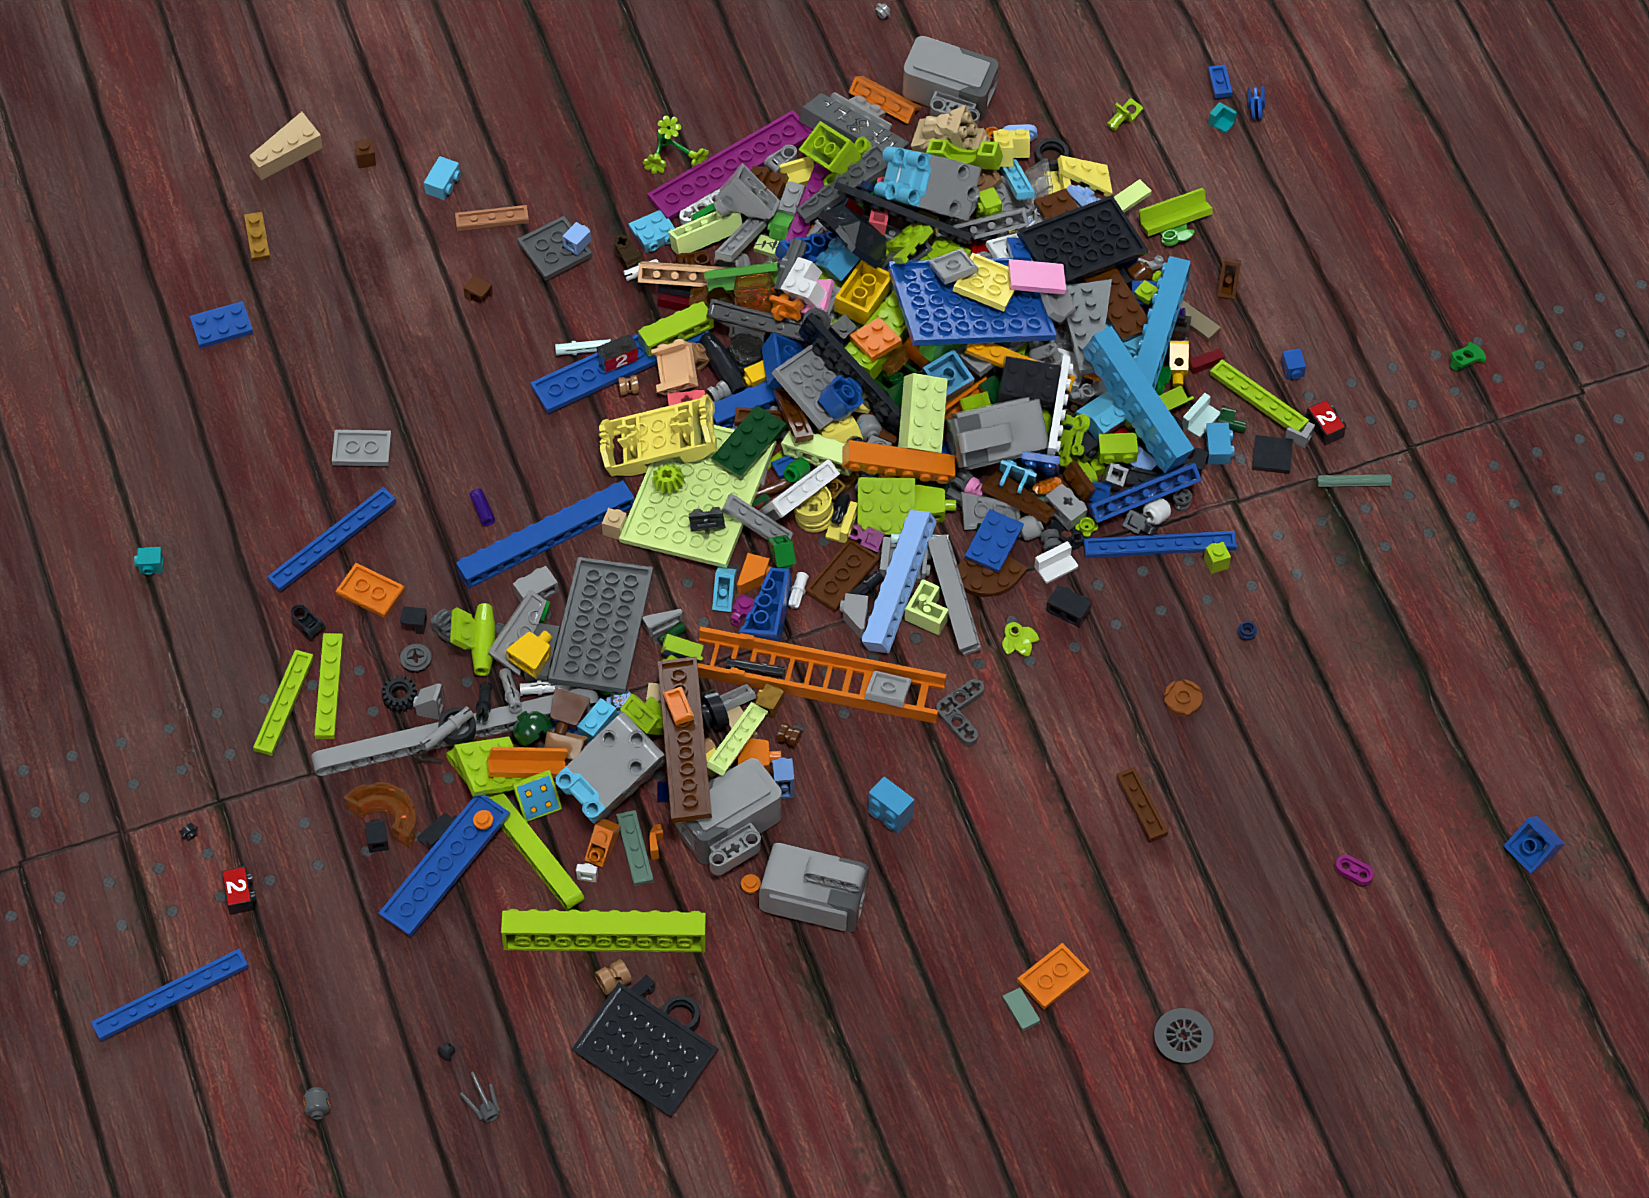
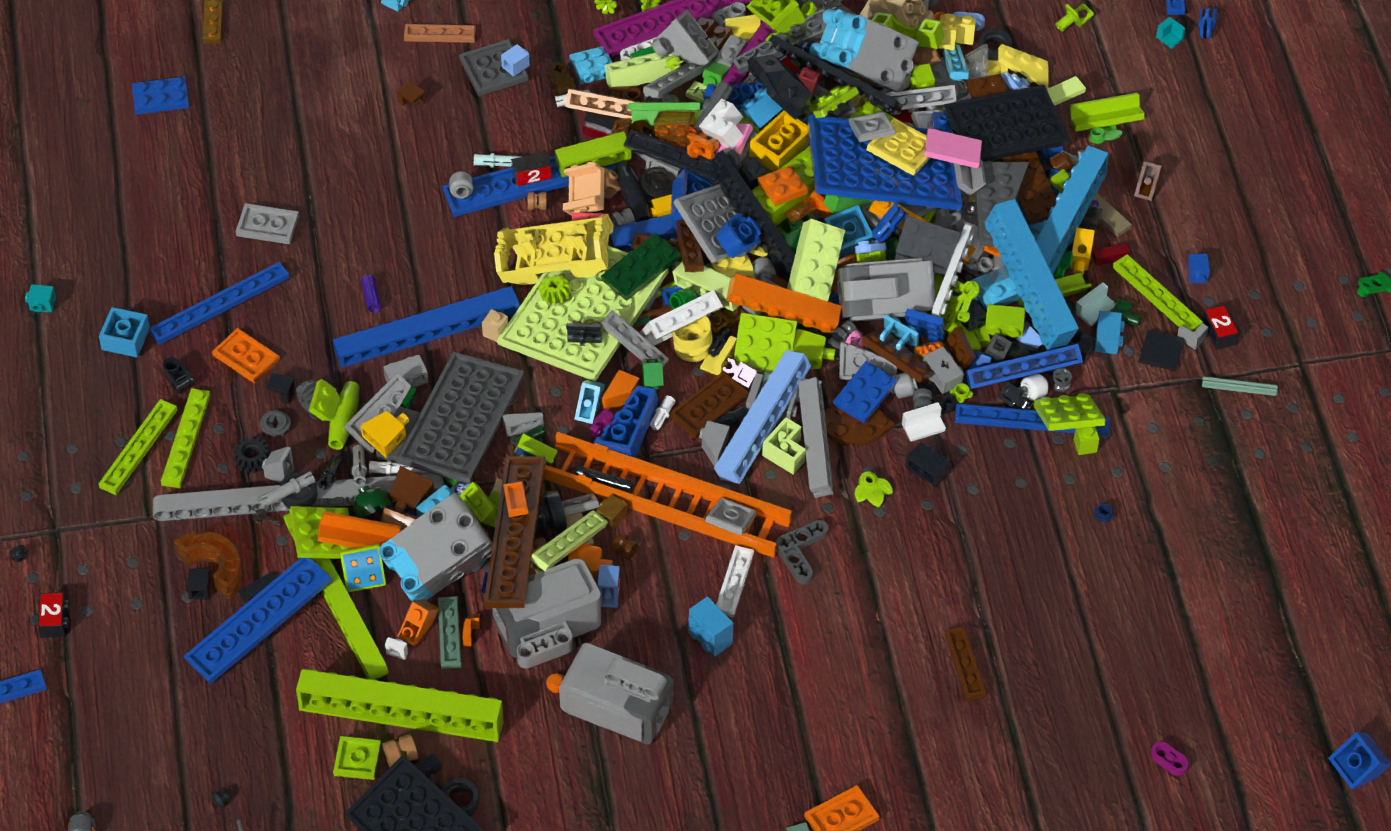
camera: 10 degrees right, 5 degrees down
orange plate [473,810,493,830] -> none
dark orange tile [1164,679,1203,716] -> none
none -> dark azure brick [99,307,150,357]
none -> lime plate [333,736,381,780]
none -> light grey head [449,171,473,199]
none -> lime plate [665,56,684,70]
none -> white tile [716,545,754,618]
none -> light blue plate [855,240,887,254]
none -> blue arm [872,203,909,242]
none -> lime plate [1034,393,1105,431]

